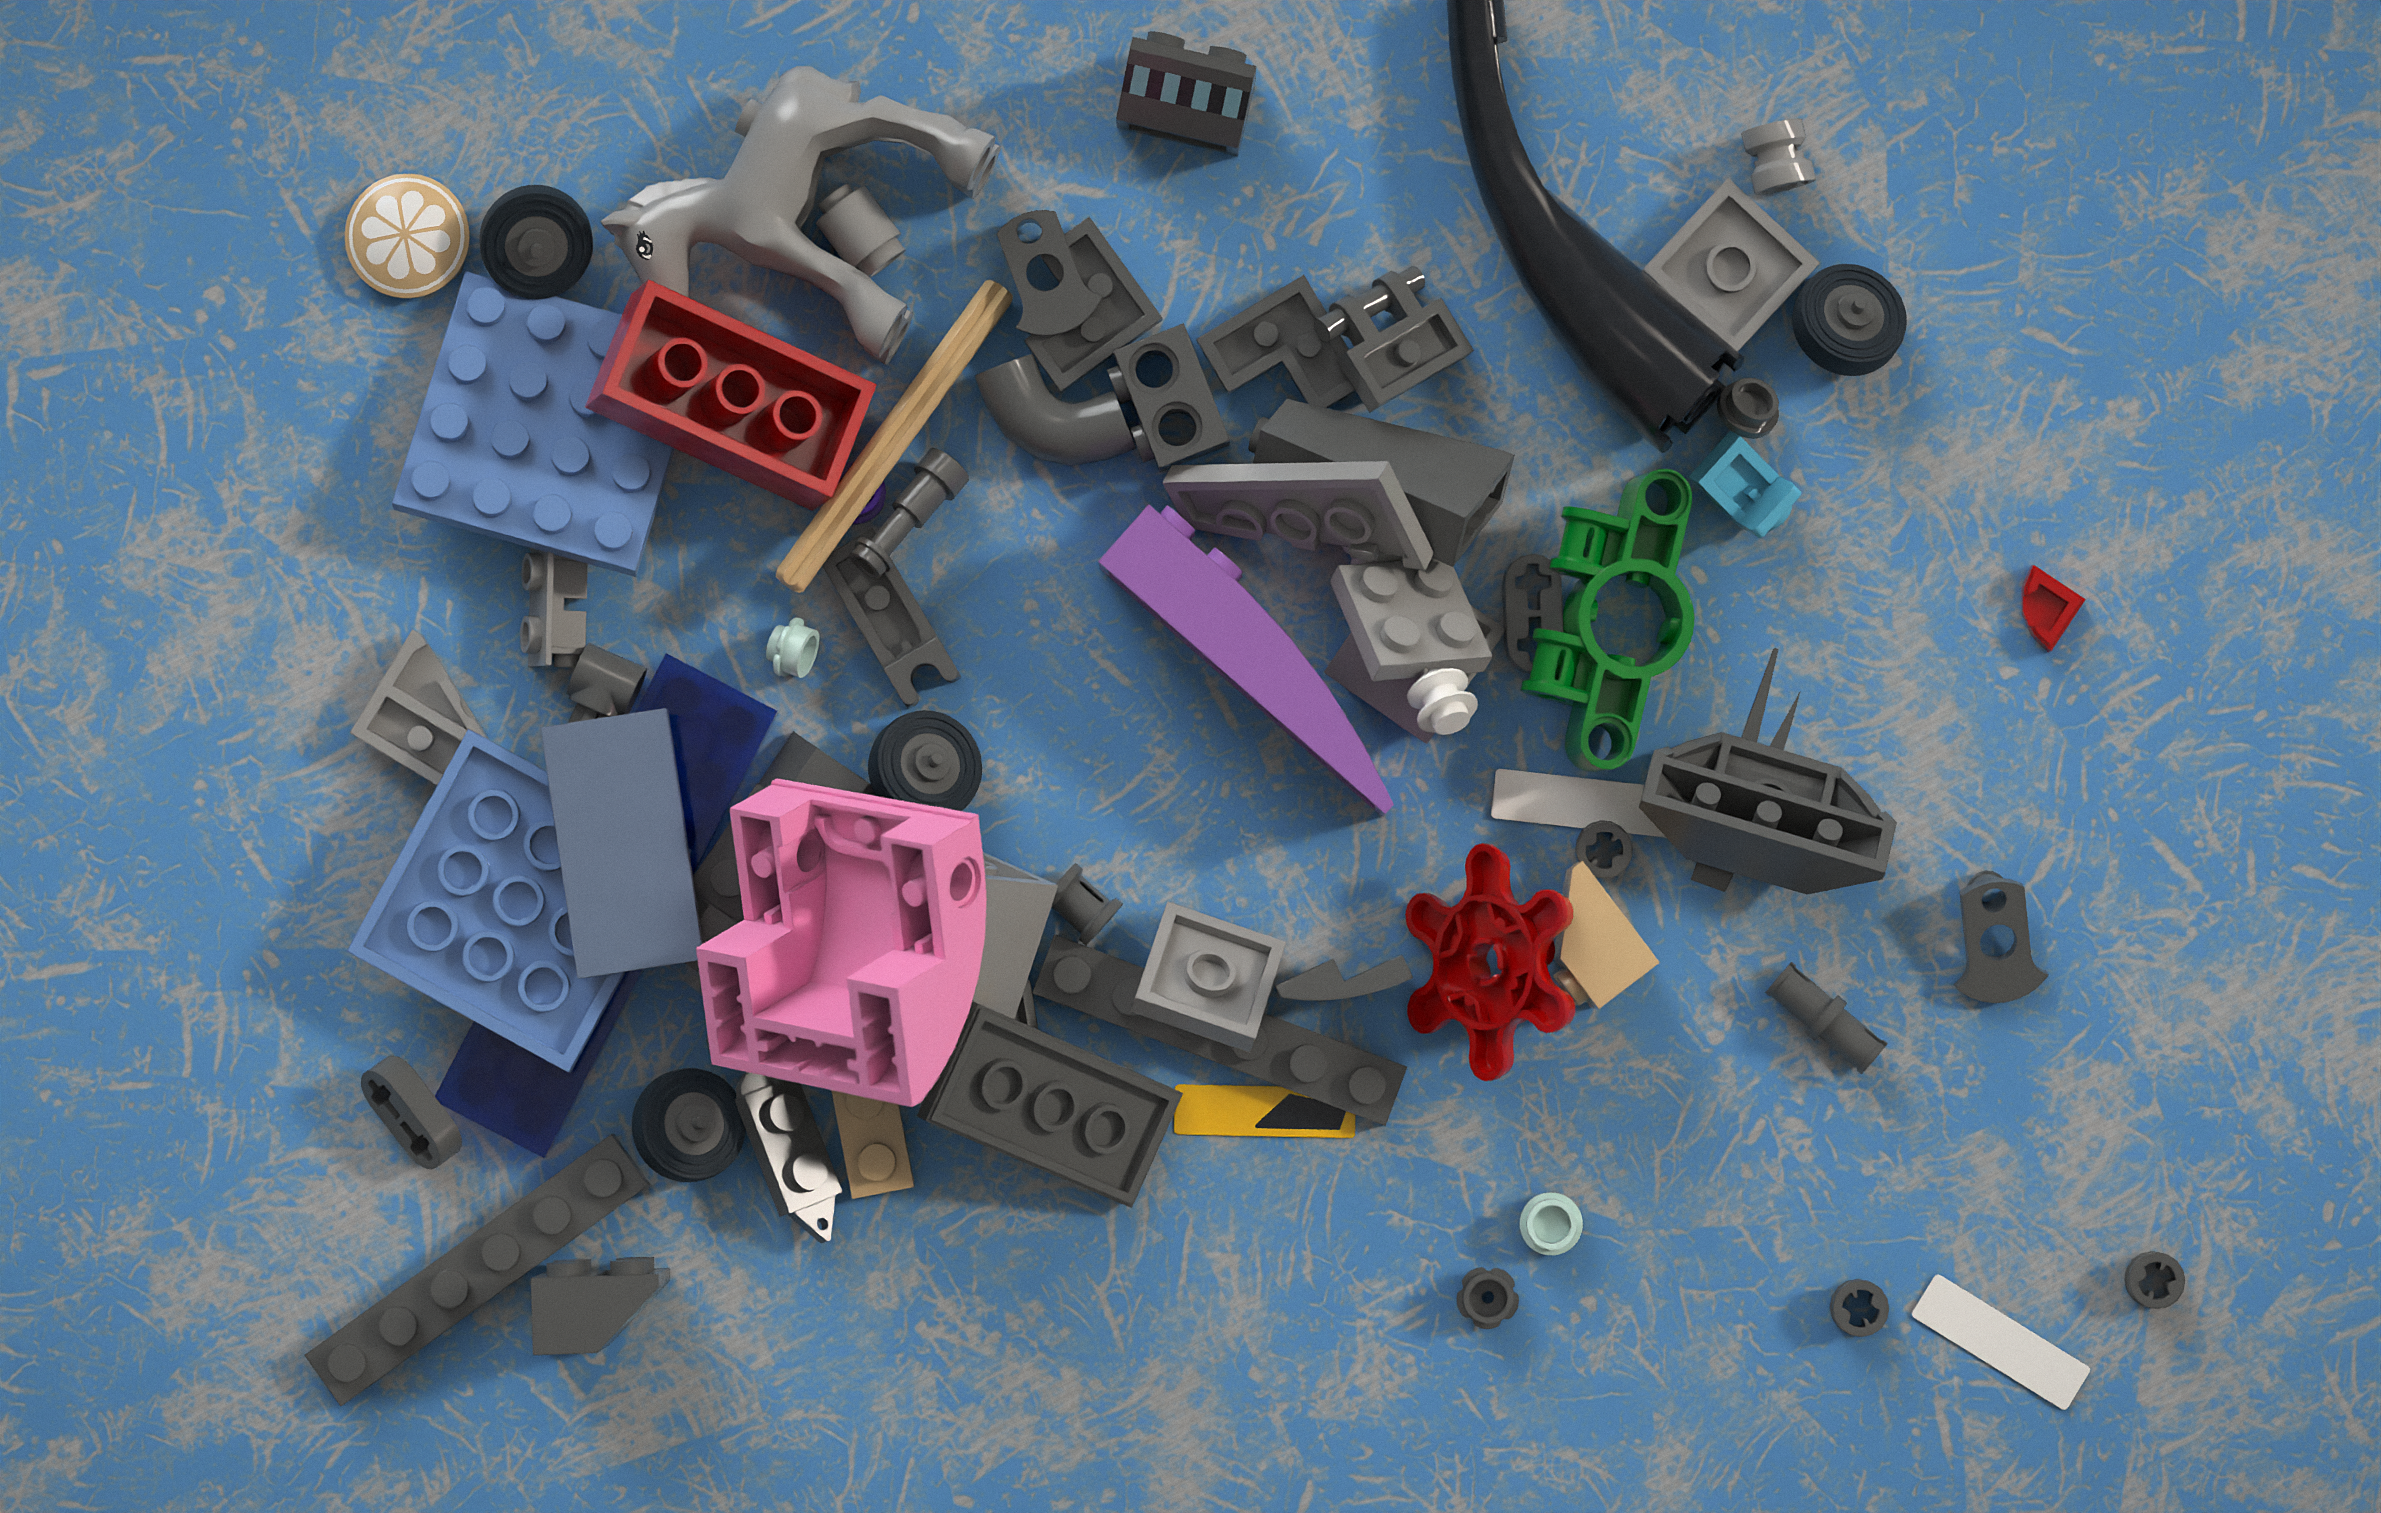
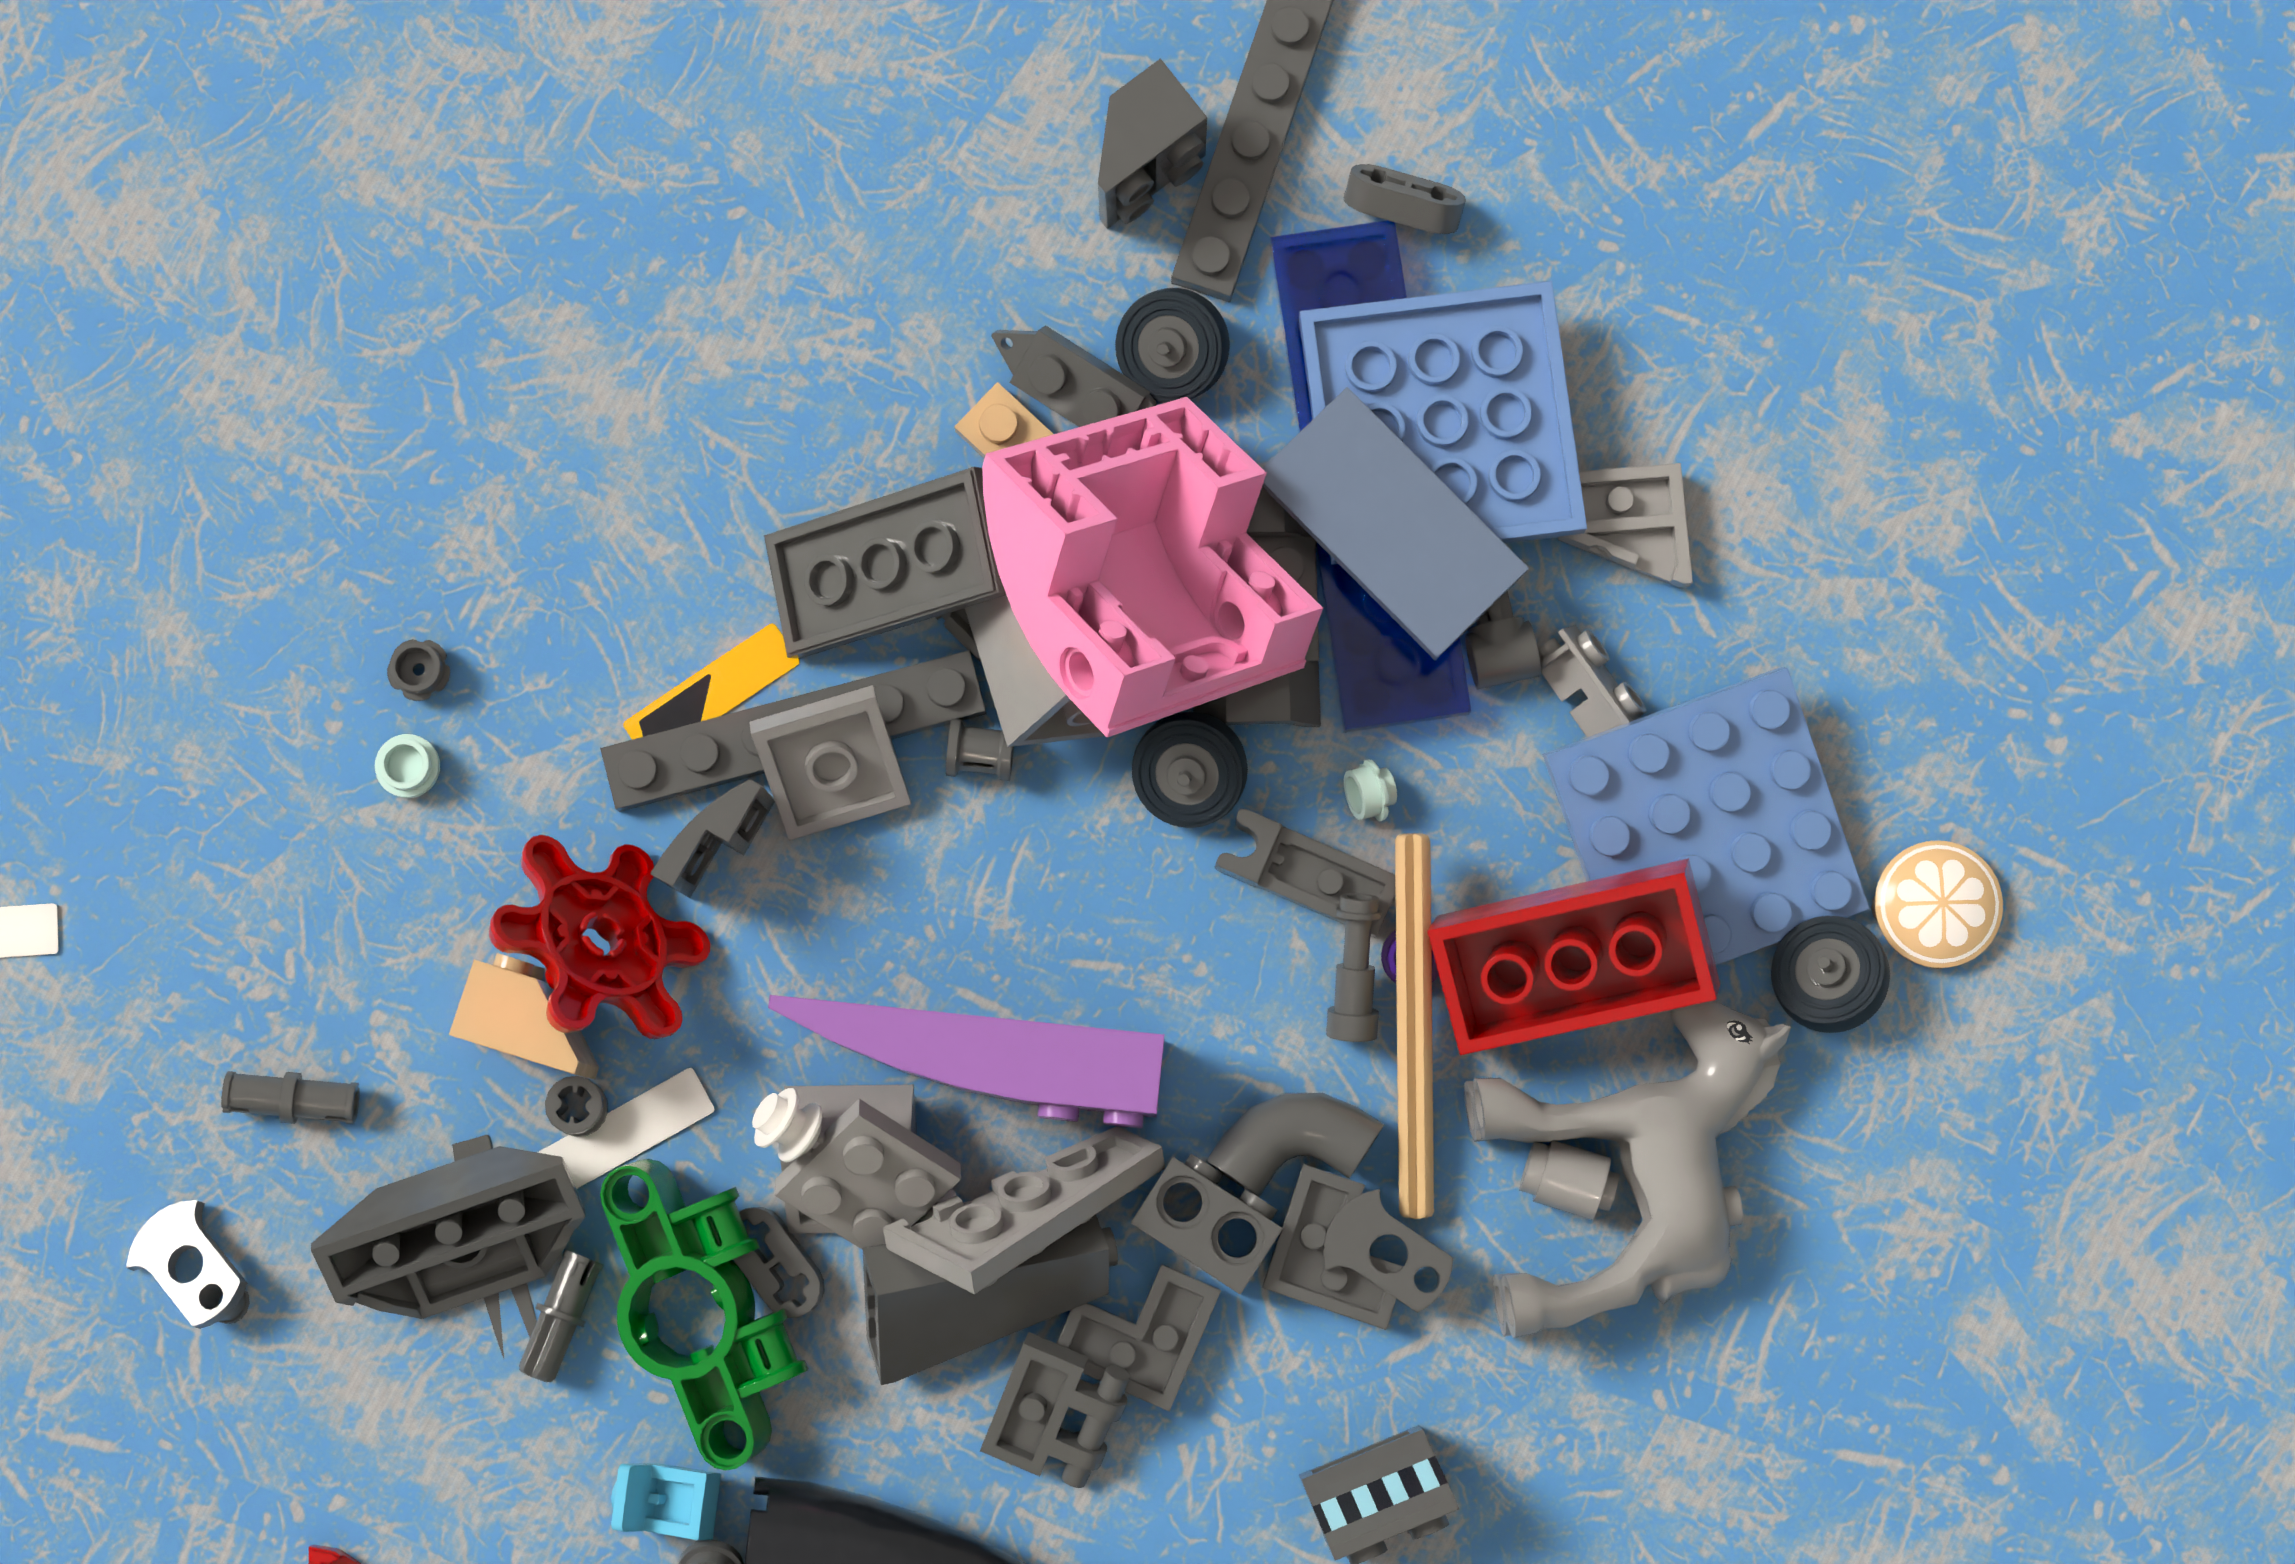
camera: 140 degrees right, 5 degrees down
dark grey bush [1830,1279,1889,1337] -> none
none -> dark grey axle [519,1250,604,1382]

